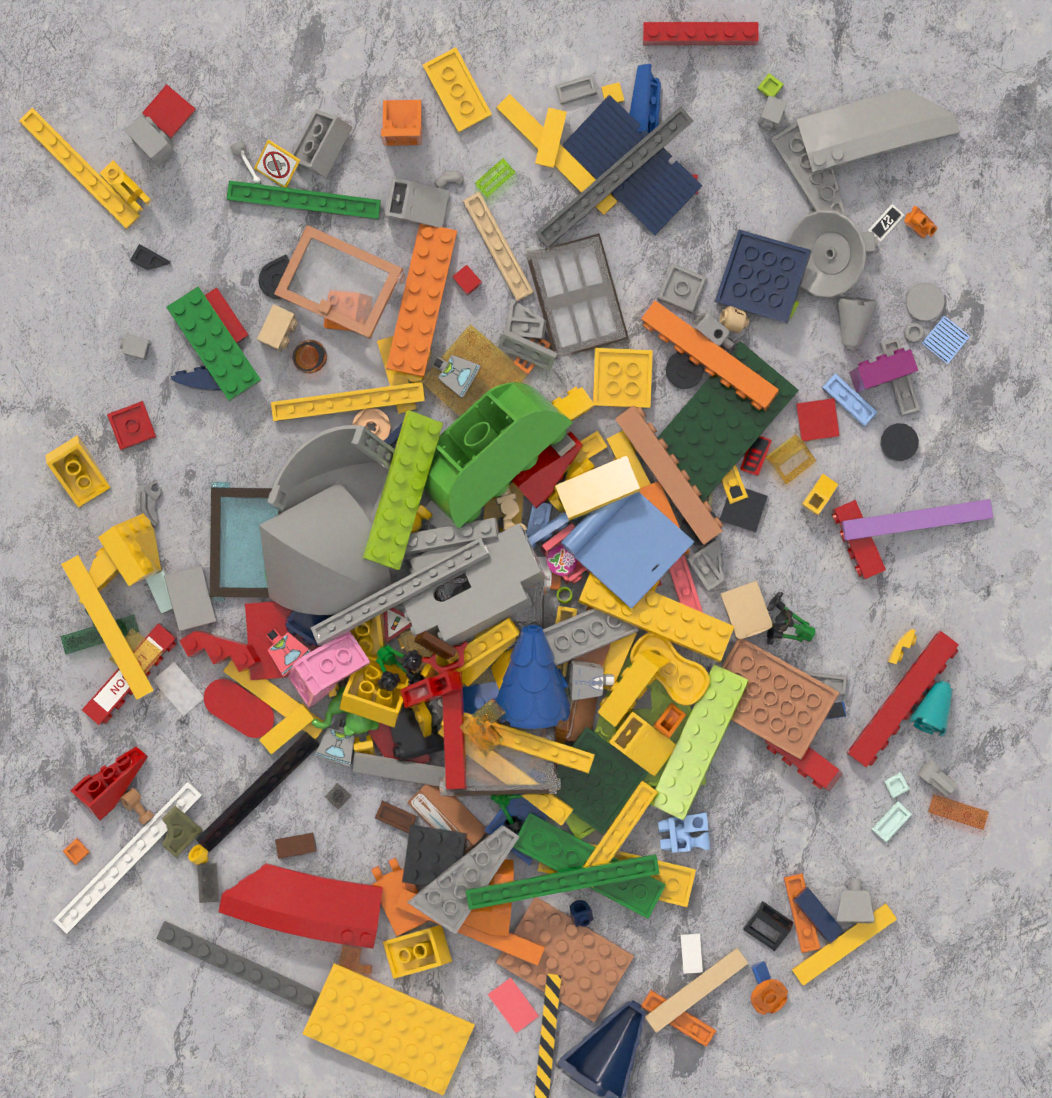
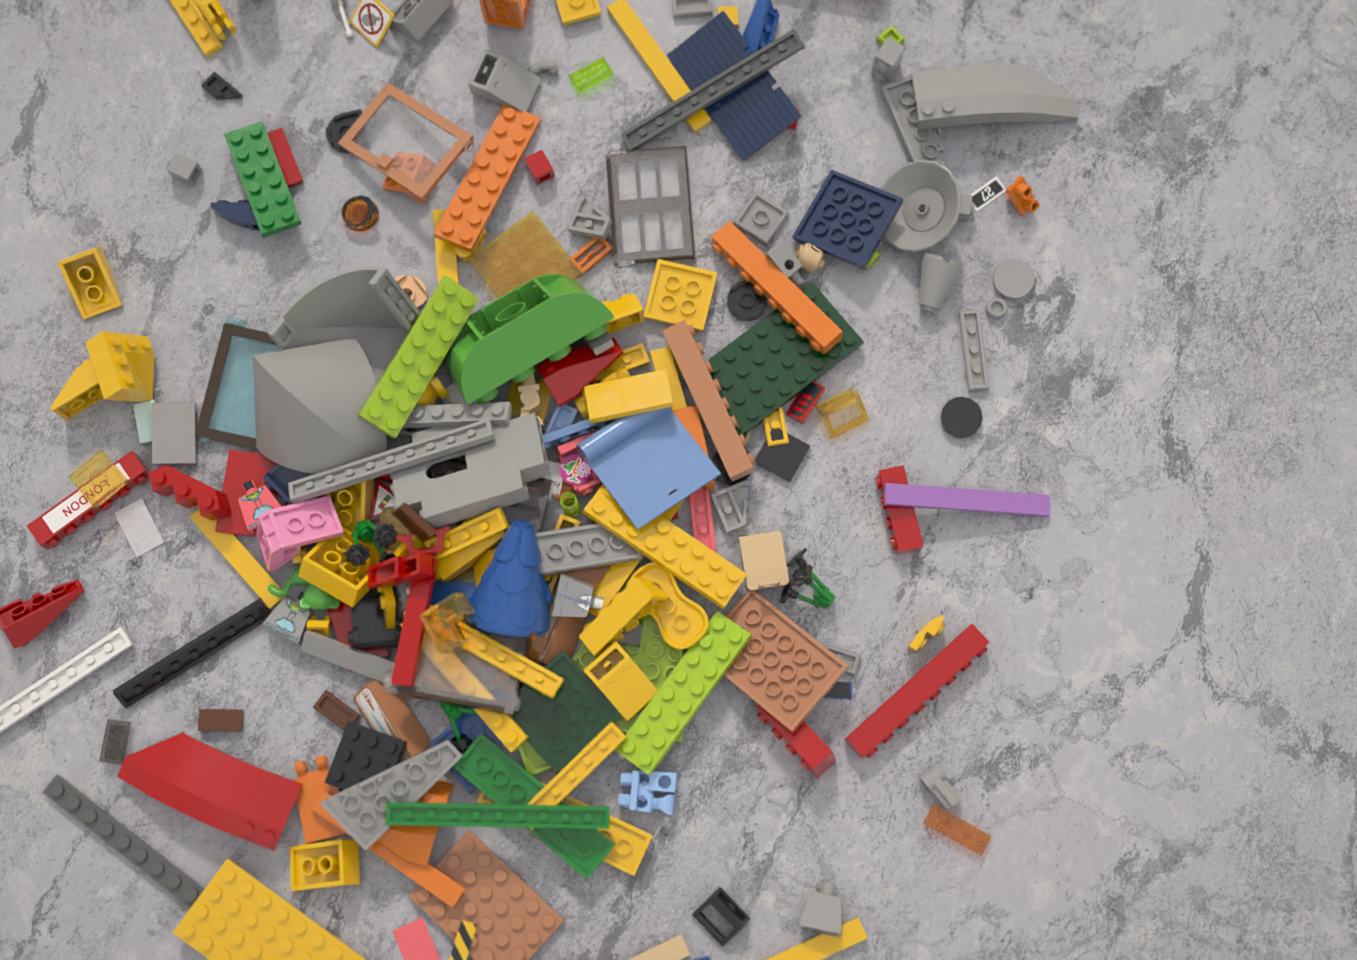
camera: 15 degrees right, 10 degrees down
clear green plate [60,608,140,655] -> none
yellow tile [61,555,154,700] -> none
red tile [107,401,157,450] -> none
medium nougat leg [120,788,154,825] -> none
flat silver piece [140,480,162,528] -> none
olive tile [162,805,203,857] -> none
yellow tile [188,844,209,865] -> none
red tile [204,679,274,738] -> none
green plate [227,180,381,220] -> none
tan brick [257,304,298,352] -> none
yellow tile [259,703,315,754] -> none
yellow plate [271,382,425,421] -> none
clear smoke plate [325,783,352,810] -> none
clear orange plate [339,944,373,975] -> none
light grey torso [432,355,481,399] -> none
tan tile [463,192,534,302] -> none
light grey plate [498,330,558,371] -> none
yellow tile [535,107,567,168] -> none
dark blue plate [570,900,593,927] -> none
orange slope [652,703,686,739] -> none
white tile [680,933,703,974] -> none
orange tile [784,873,820,953] -> none
dark blue tile [793,887,844,944] -> none
red tile [796,398,840,442] -> none
yellow slope [801,473,838,516] -> none
light blue tile [822,373,877,426] -> none
magenta wedge [849,348,919,393] -> none
light aqua tile [872,801,912,842] -> none
light aqua tile [883,772,910,798] -> none
teal cone [909,681,953,737] -> none
light blue sticker [922,316,970,364] -> none

